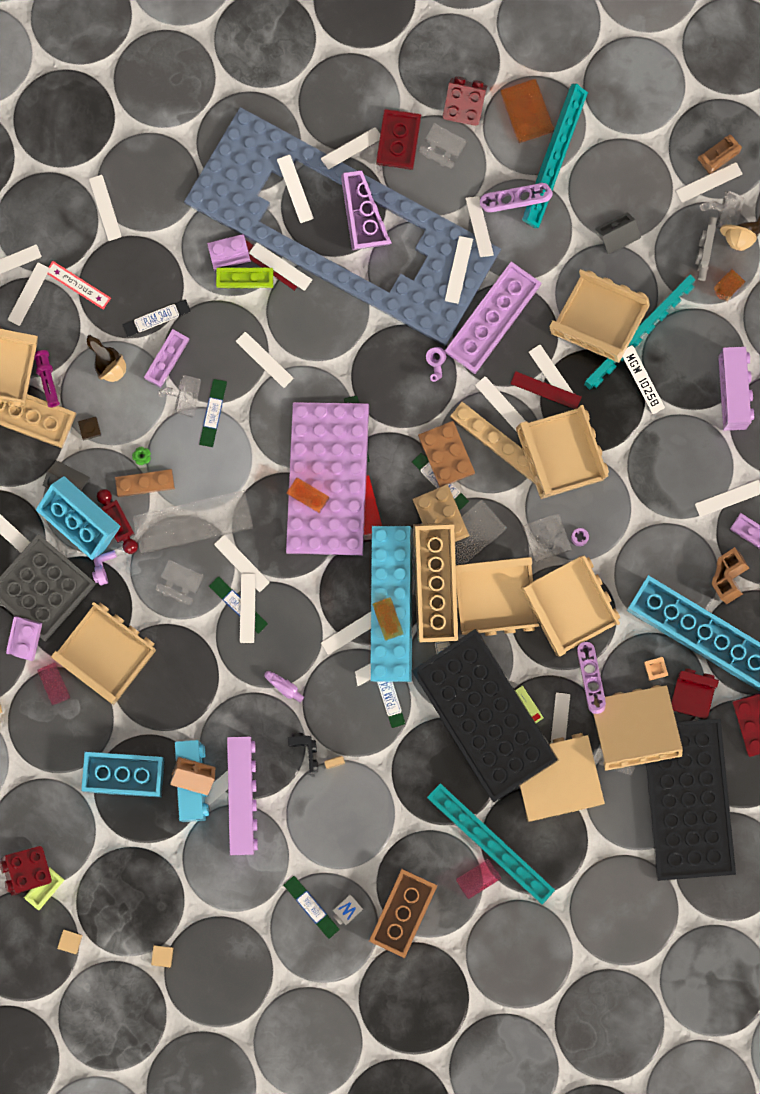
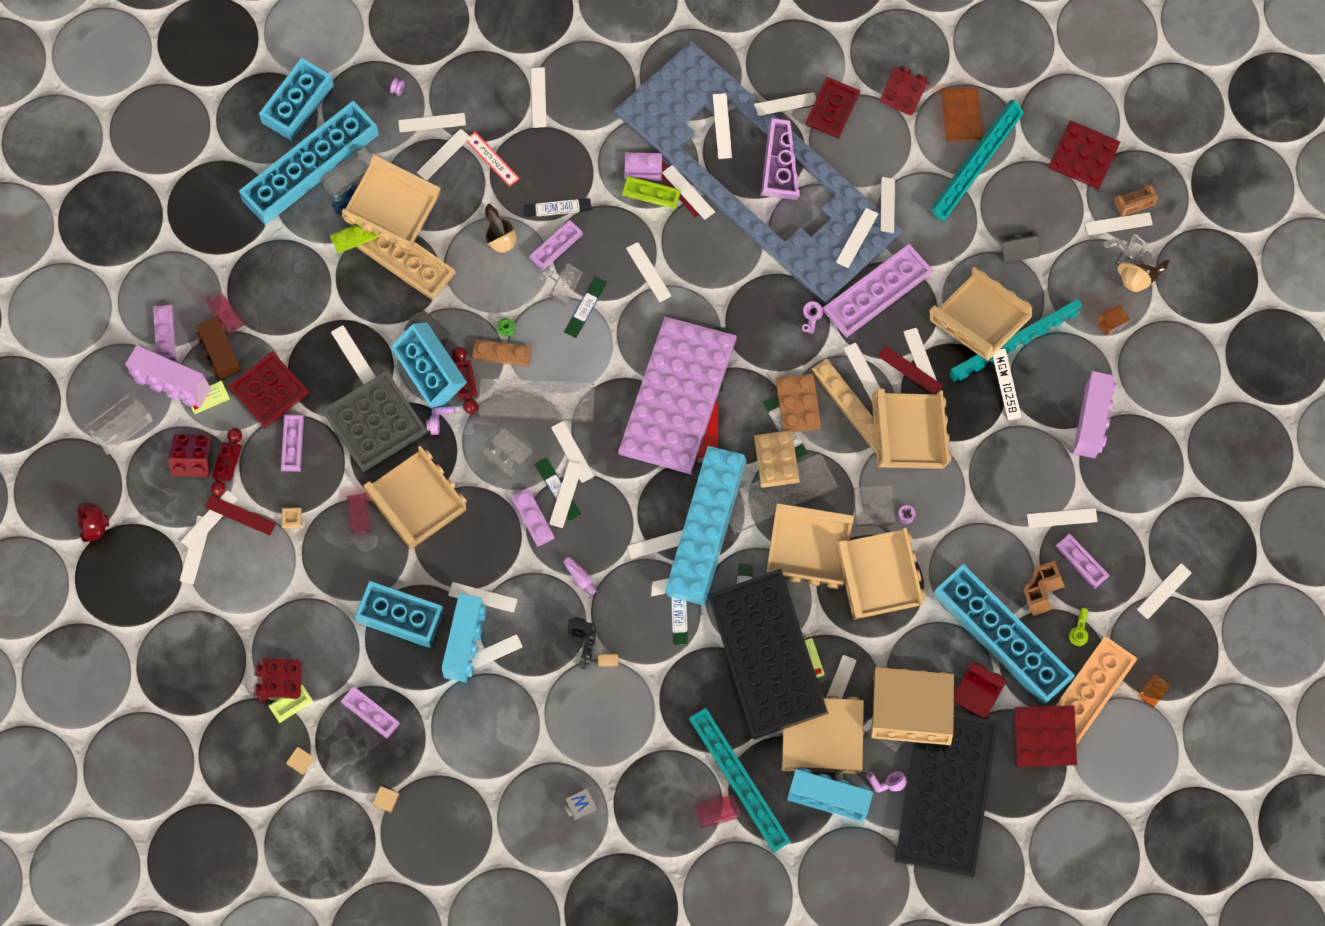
camera: 10 degrees right, 10 degrees down
lavender plate [6,616,42,661] -> none
magenta pin [34,350,60,408] -> none
dark brown plate [78,416,102,441] -> none
hinge [170,757,216,795] -> none
lavender brick [227,737,258,855] -> none
sticker [284,876,340,939] -> none
clear orange plate [287,477,330,514] -> none
medium nougat brick [369,869,437,958] -> none
clear orange plate [372,597,404,641] -> none
tan brick [413,523,458,642] -> none
clear plate [419,123,467,169] -> none
lavender beam [480,183,553,212] -> none
lavender beam [577,642,606,714] -> none
light nougat plate [644,657,668,681] -> none
light grey plate [695,217,717,281] -> none
none -> lavender plate [341,686,400,739]
none -> white sticker [449,582,517,612]
none -> lavender plate [511,488,554,547]
none -> medium azure brick [787,768,873,823]
none -> lavender plate [866,771,907,793]
none -> dark red plate [1048,120,1121,190]

